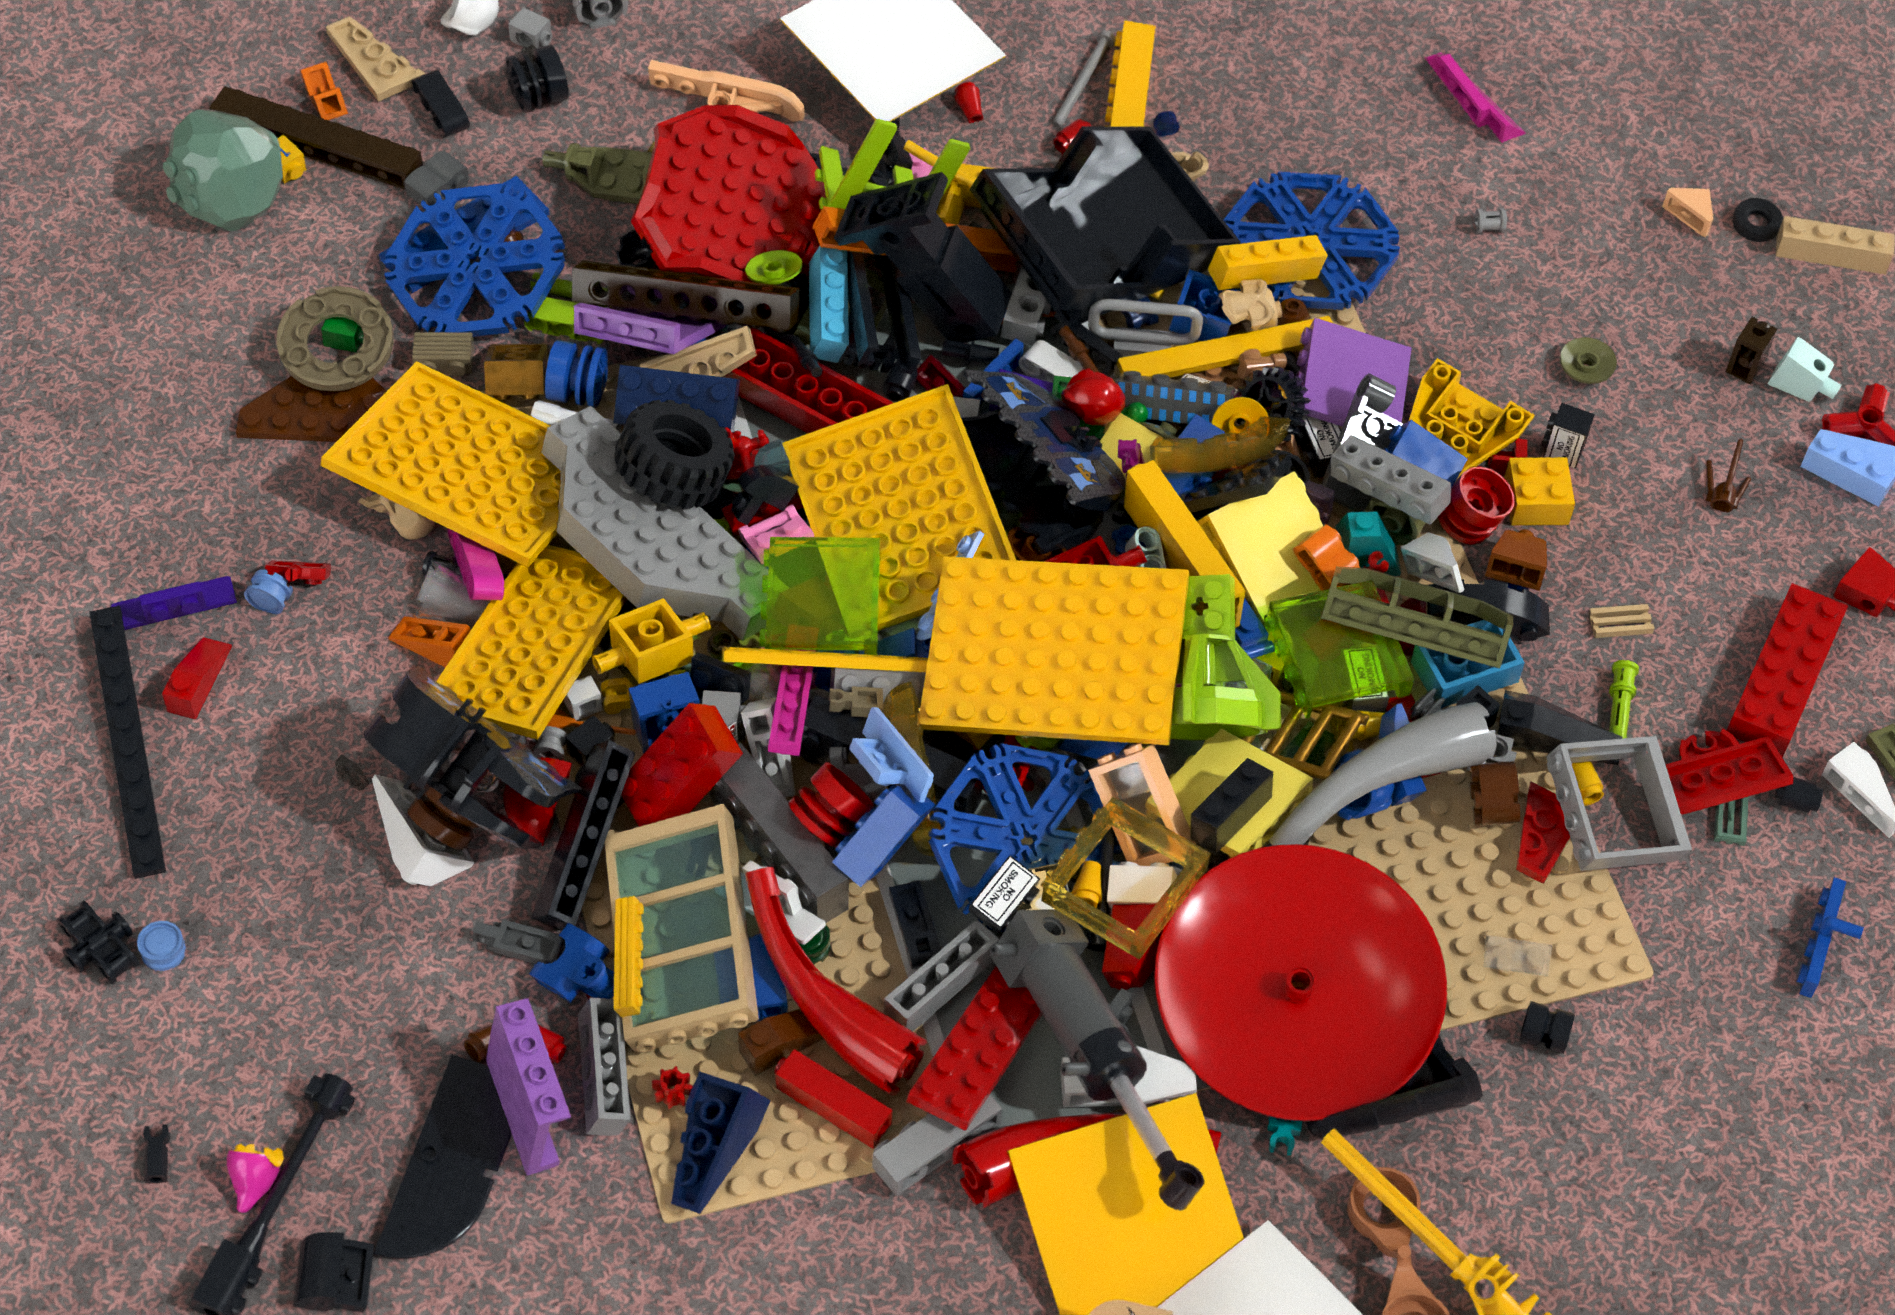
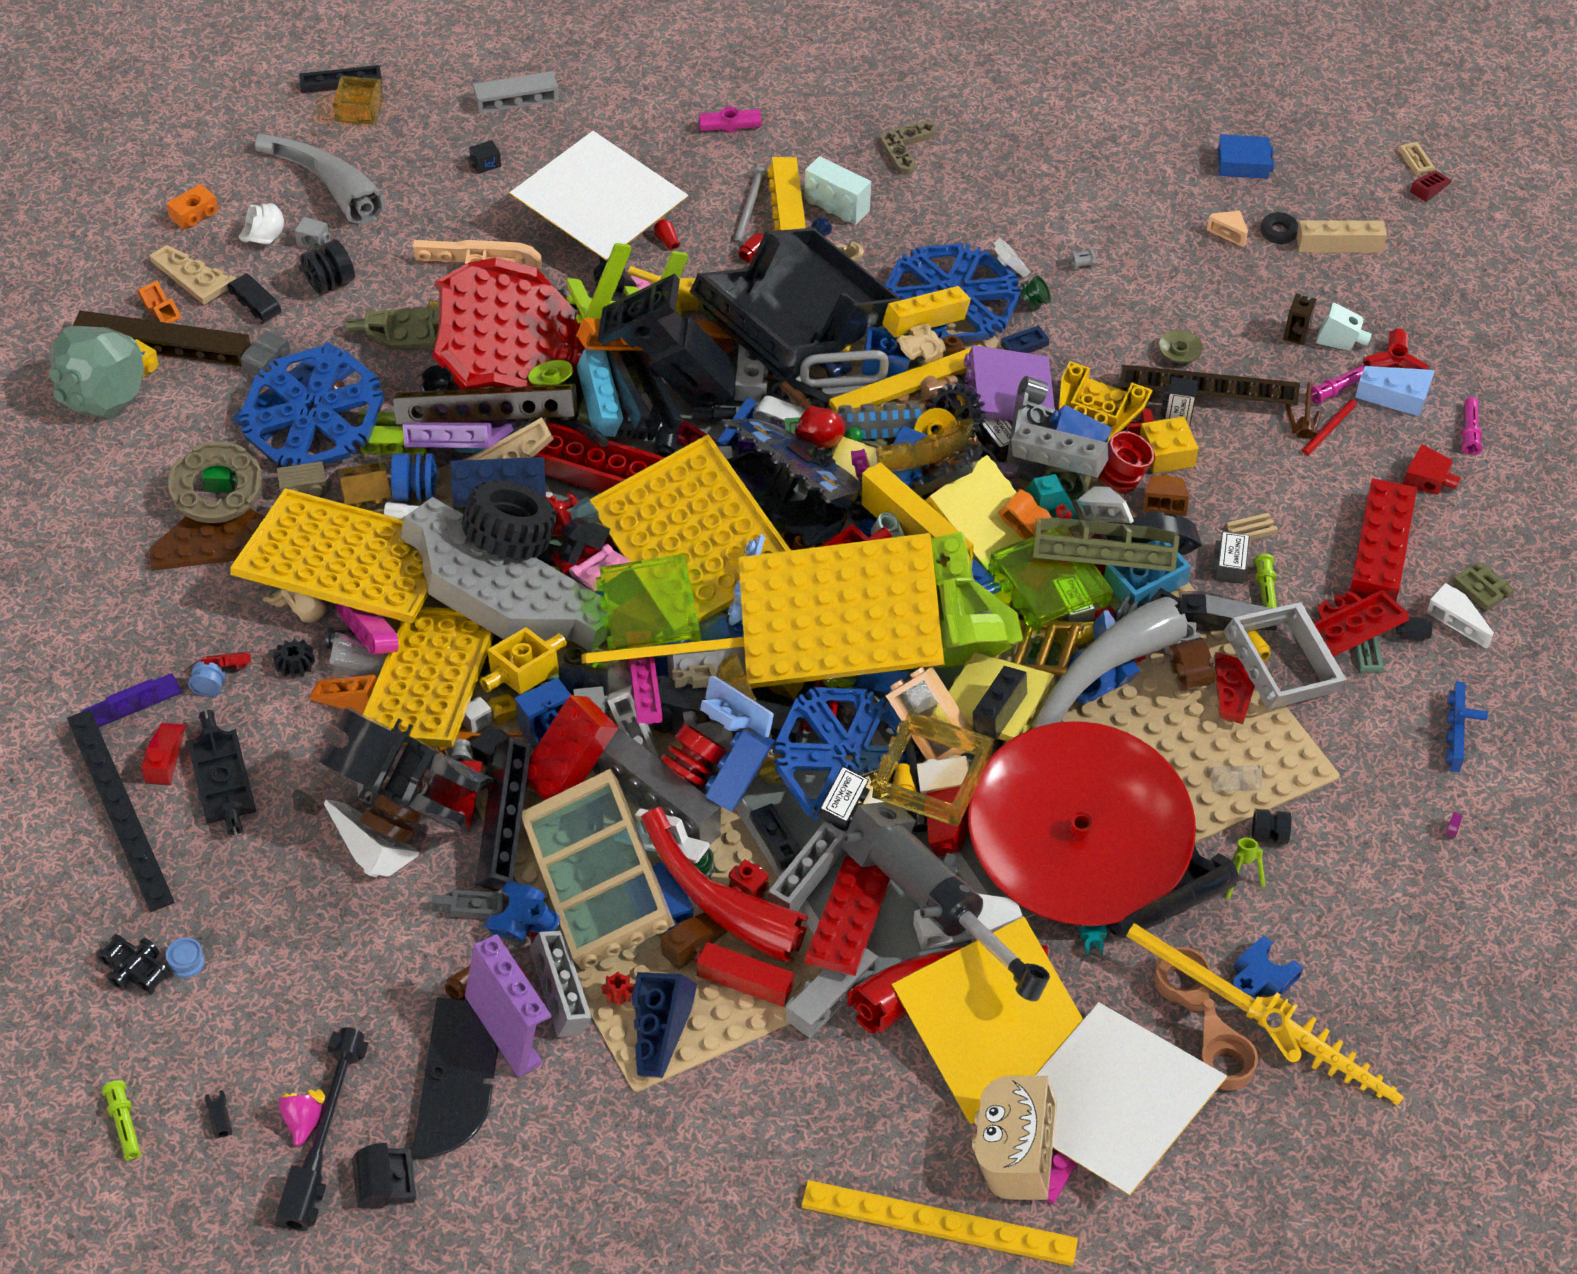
camera: 10 degrees left, 5 degrees down
yellow piece [613,896,644,1017] -> none
dark pink wedge [1425,52,1526,143] -> none
none -> lime pin [102,1080,142,1161]
none -> black plate [187,710,257,835]
none -> black gear [273,638,315,679]
none -> red brick [728,859,769,898]
none -> light aqua brick [804,156,871,225]
none -> dark tan beam [880,121,937,175]
none -> white plate [994,238,1031,277]
none -> dark blue plate [1000,325,1050,353]
none -> dark green wheel [1020,276,1051,310]
none -> dark brown brick [1119,364,1300,405]
none -> brick [1212,531,1250,584]
none -> blue brick [1218,134,1274,179]
none -> lime plant [1225,838,1265,900]
none -> blue piece [1233,936,1304,999]
none -> red bar [1302,399,1357,456]
none -> dark pink pin [1311,365,1365,405]
none -> magenta tile [1446,812,1463,838]

